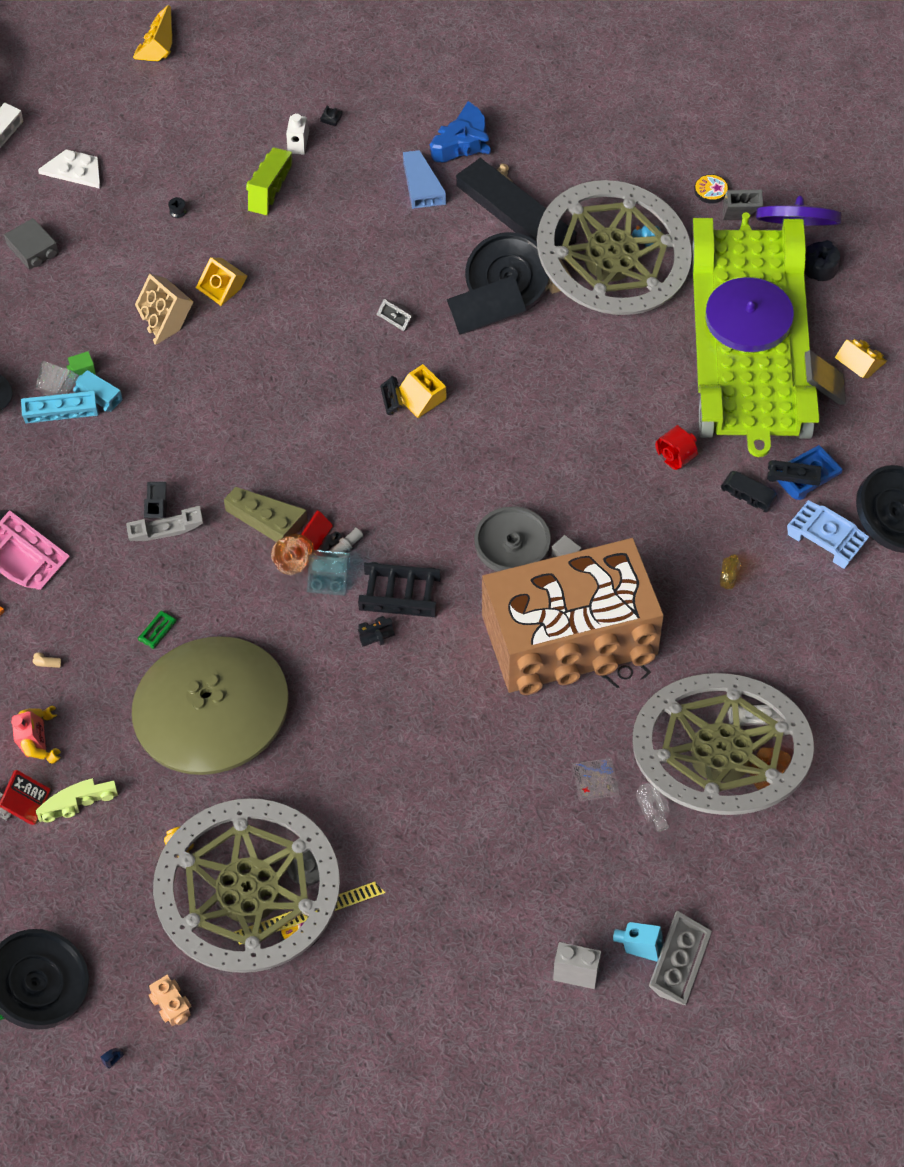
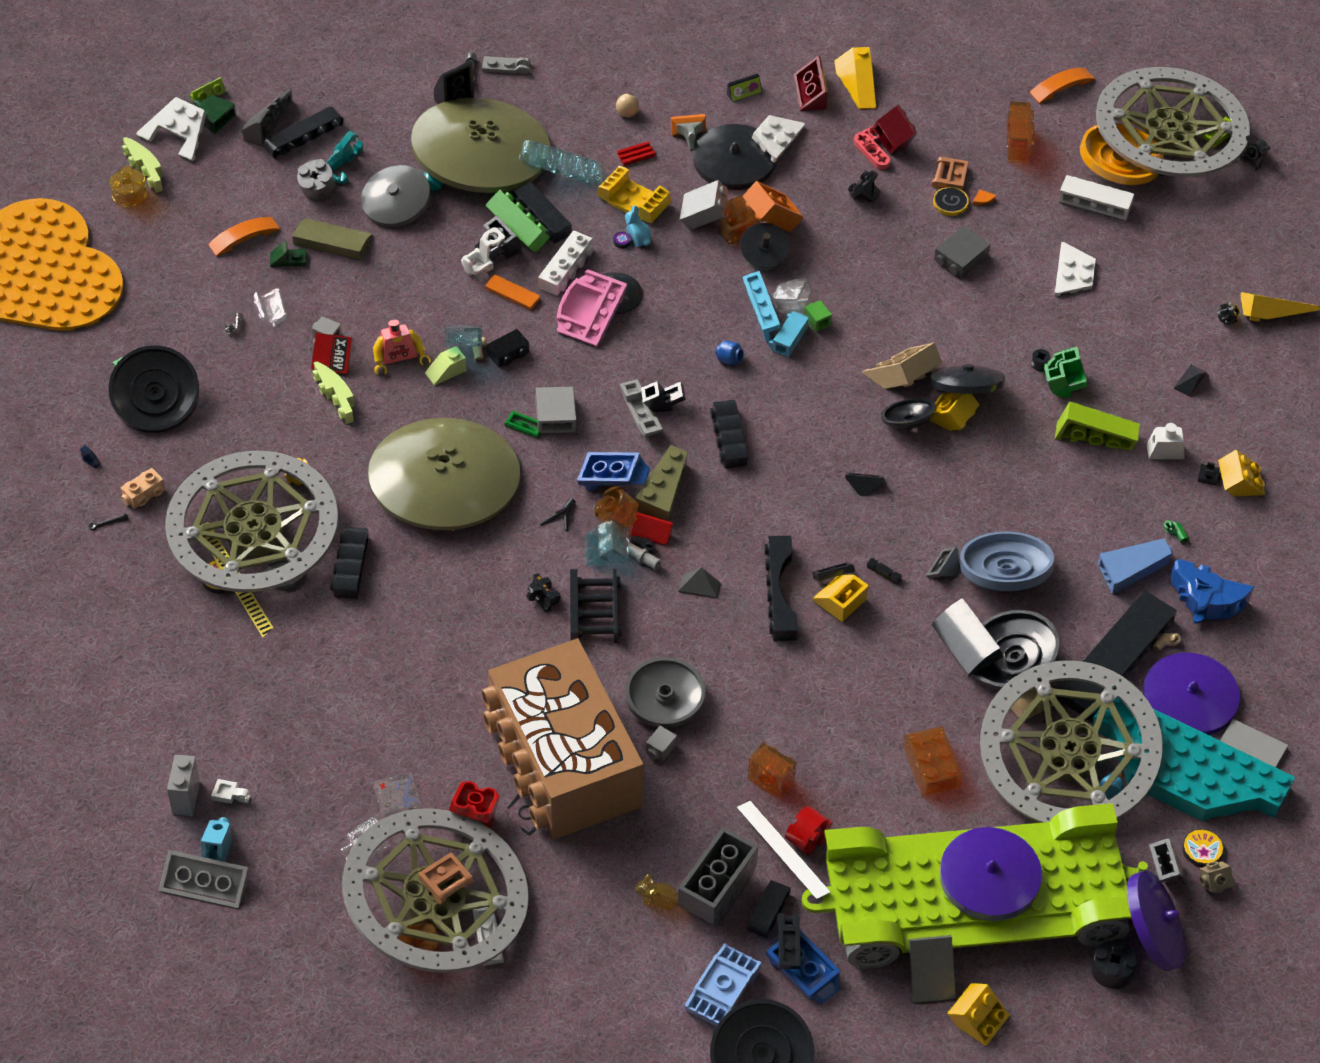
camera: 80 degrees right, 5 degrees down
none -> black hinge [89,513,128,530]
none -> white plate [211,779,250,804]
none -> black brick [330,527,369,599]
none -> nougat plate [418,852,474,904]
none -> yellowish green slope [425,346,466,386]
none -> clear light blue slope [445,324,482,347]
none -> red piece [448,781,501,828]
none -> black brick [486,328,529,368]
none -> light grey brick [535,387,576,433]
none -> black plant [539,498,576,532]
none -> blue slope [577,452,650,491]
none -> dark grey slope [678,567,720,598]
none -> dark grey brick [678,827,758,926]
none -> black brick [710,400,748,468]
none -> blue head [716,340,744,366]
none -> white sticker [737,801,830,899]
none -> clear orange brick [747,742,796,800]
none -> black arch [764,535,798,641]
none -> black slope [845,472,883,496]
none -> black axle [867,558,902,584]
none -> black dish [881,398,937,430]
none -> clear orange brick [903,726,962,796]
none -> black dish [931,364,1005,394]
none -> sand blue container [960,532,1054,591]
none -> green brick [1045,347,1088,398]
none -> teal brick [1092,698,1295,821]
none -> dark purple container [1143,653,1240,735]
none -> green arm [1163,520,1189,543]
none -> black slope [1174,364,1207,396]
none -> dark tan brick [1199,862,1235,894]
none -> black gear [1217,302,1240,325]
none -> yellow slope [1218,450,1265,497]
none -> light grey tile [1220,719,1288,767]

